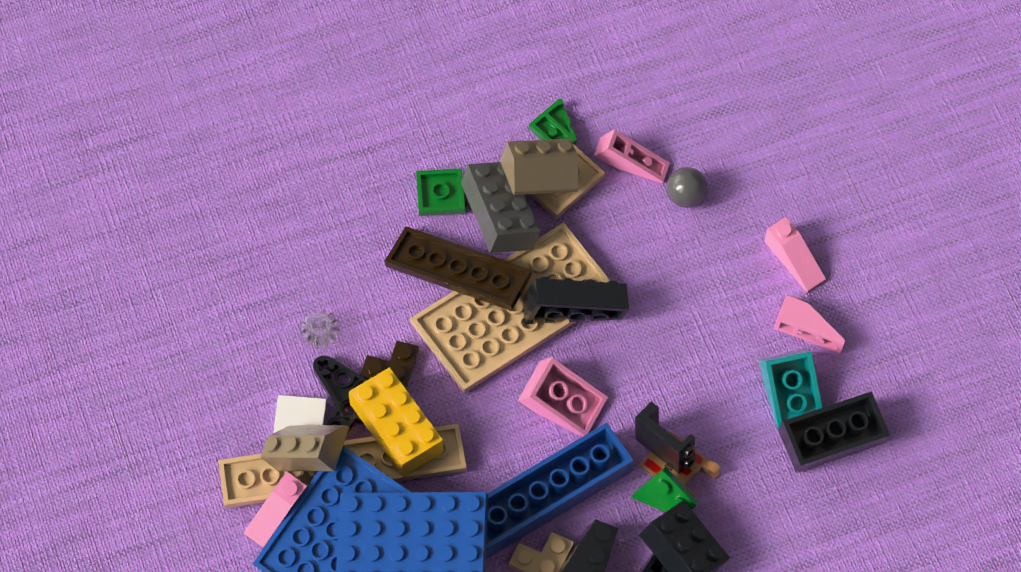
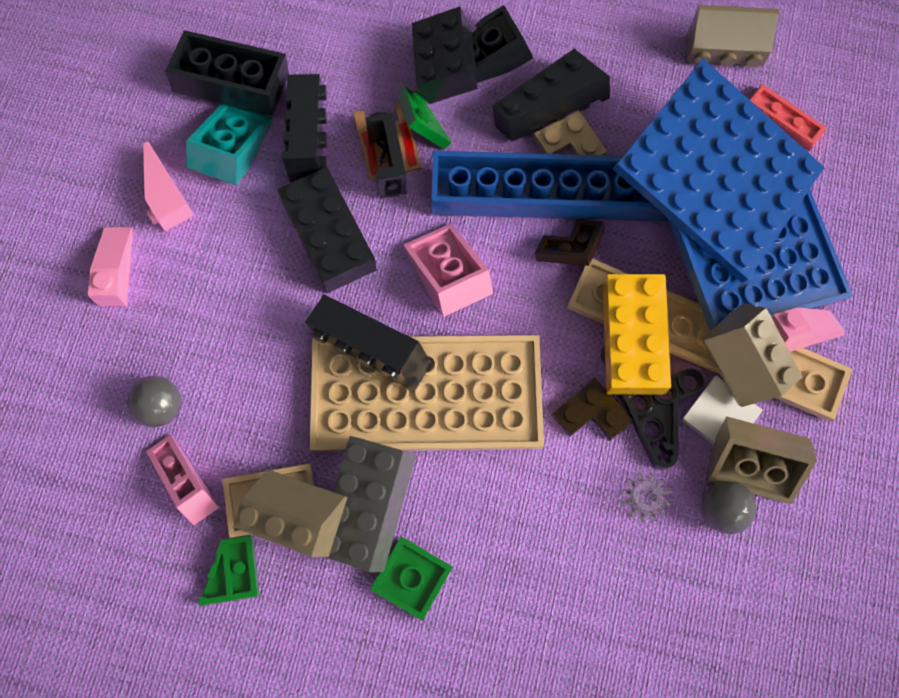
camera: 145 degrees left, 10 degrees up
dark brown plate [384,226,532,311] -> none
none -> black brick [277,167,377,294]
none -> black wedge [282,74,327,183]
none -> dark brown plate [535,220,605,266]
none -> dark grey piece [702,481,757,534]
none -> dark tan slope [707,416,817,504]

